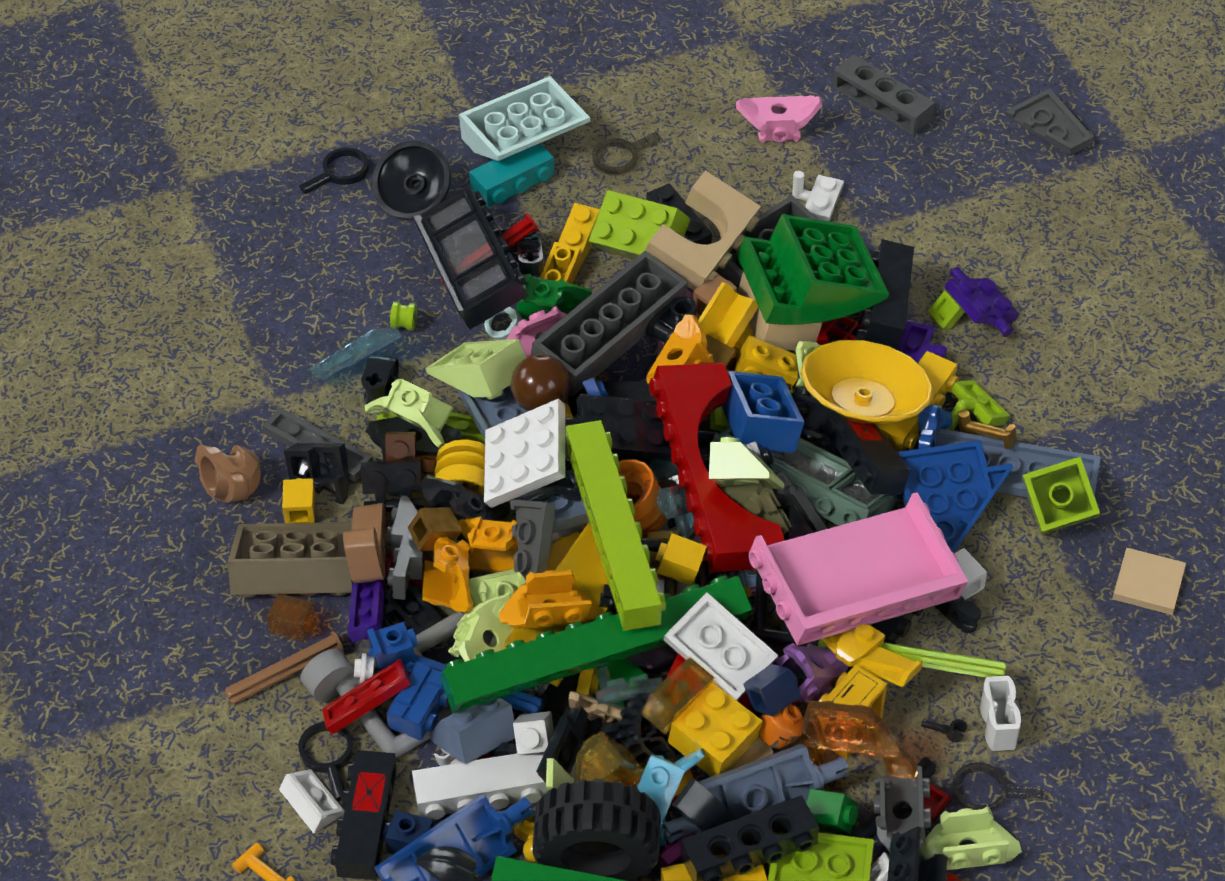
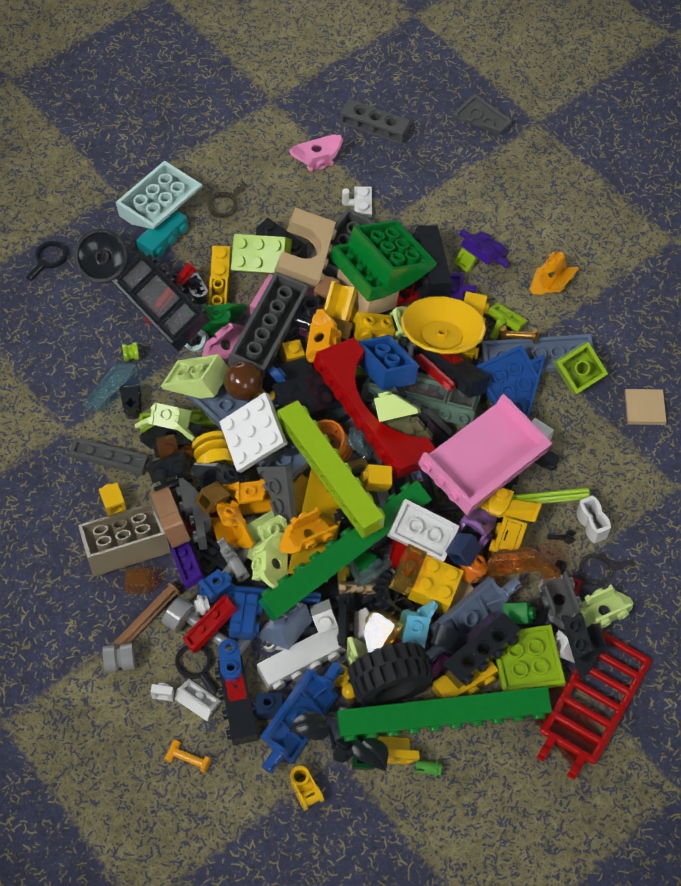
camera: 20 degrees left, 10 degrees up
medium nougat helmet [194,445,261,503] -> none
black slope [284,443,348,504] -> none
blue bar [918,404,952,449] -> none
none -> light grey wheel [103,643,135,673]
none -> white plate [150,683,175,702]
none -> light grey bar [217,537,250,582]
none -> blue plate [218,639,242,681]
none -> yellow brick [279,339,305,363]
none -> red axle [414,353,456,392]
none -> light orange piece [529,251,579,295]

